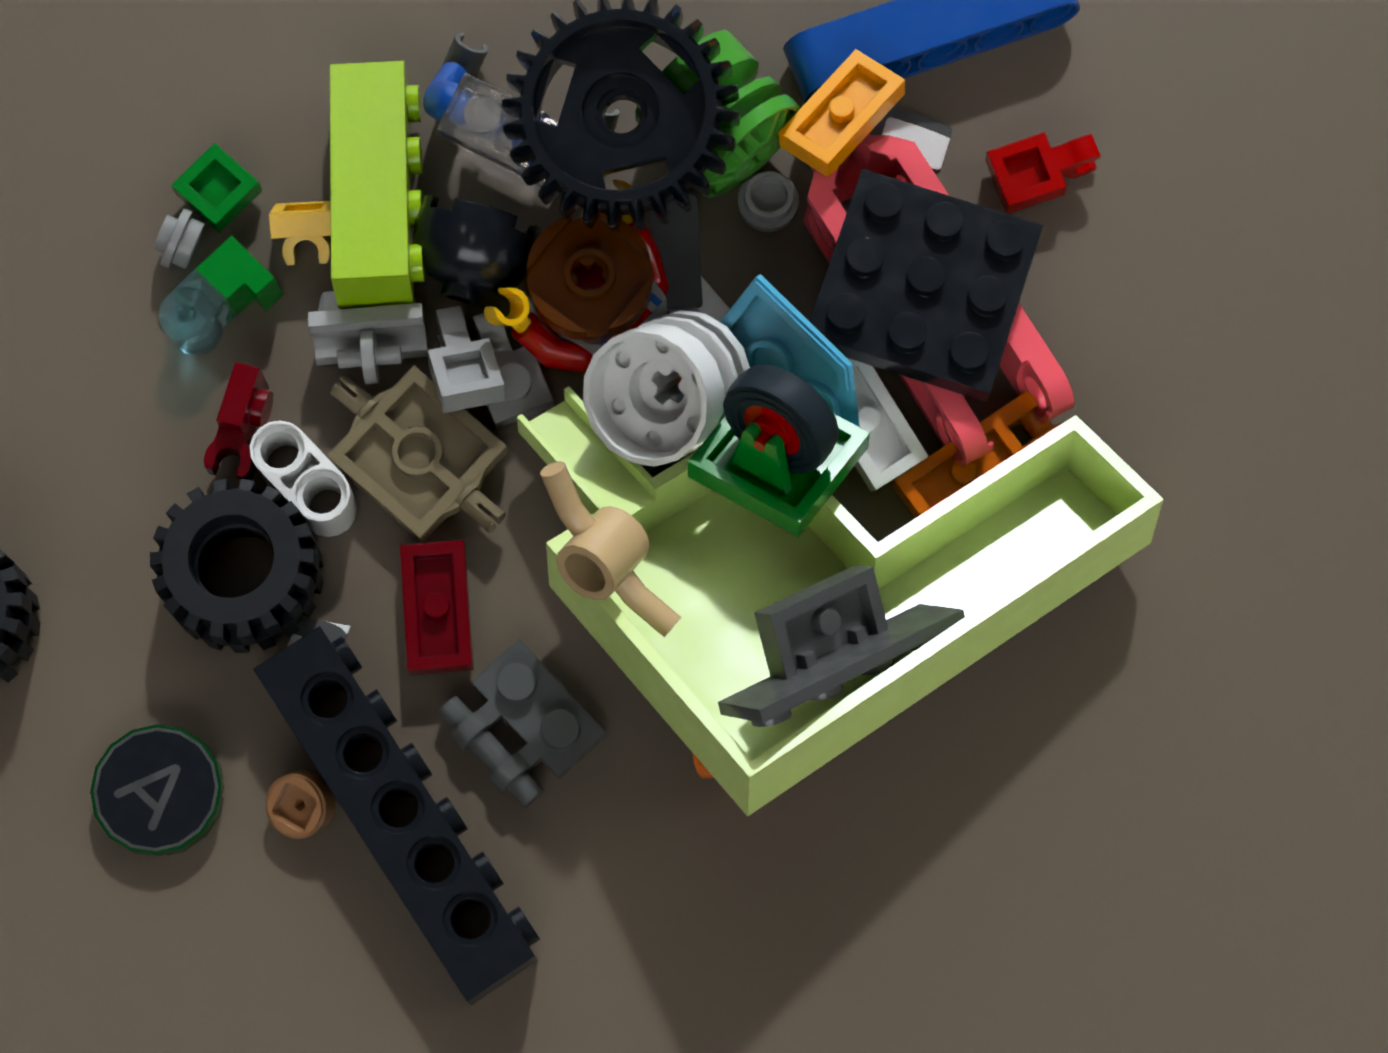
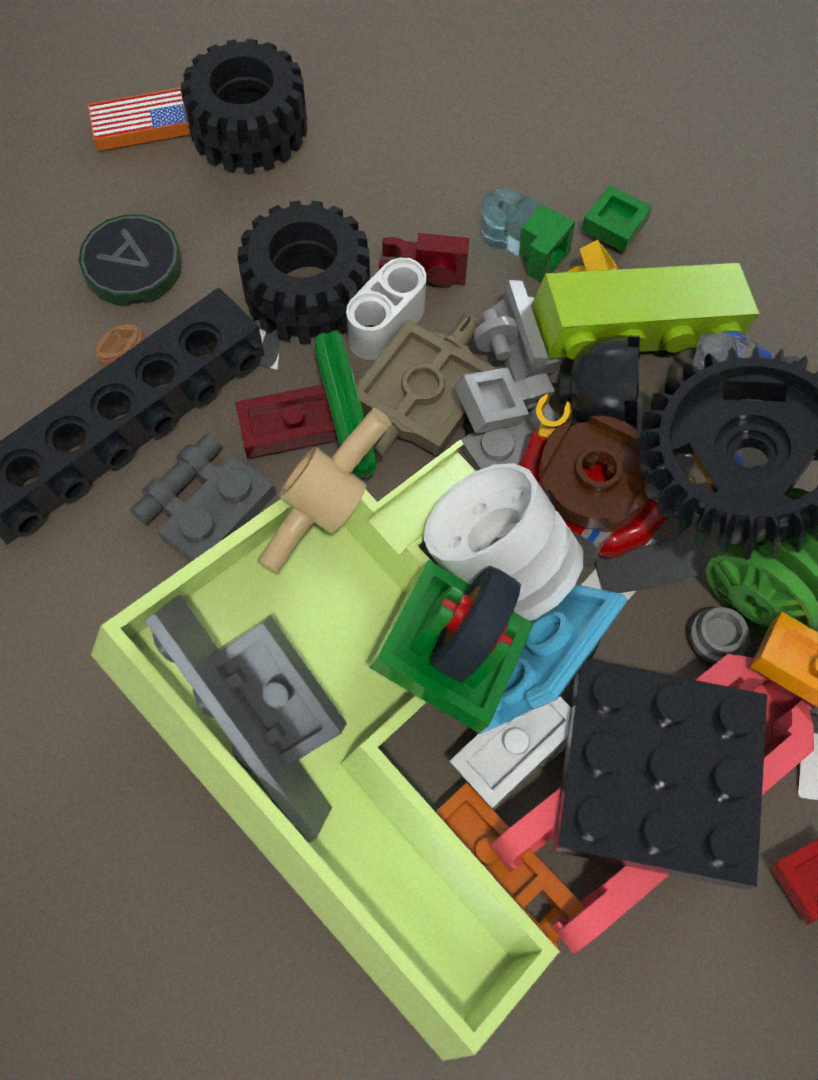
camera: 85 degrees right, 10 degrees down
light grey plate [153,208,205,269] -> none
none -> green axle [314,331,377,479]

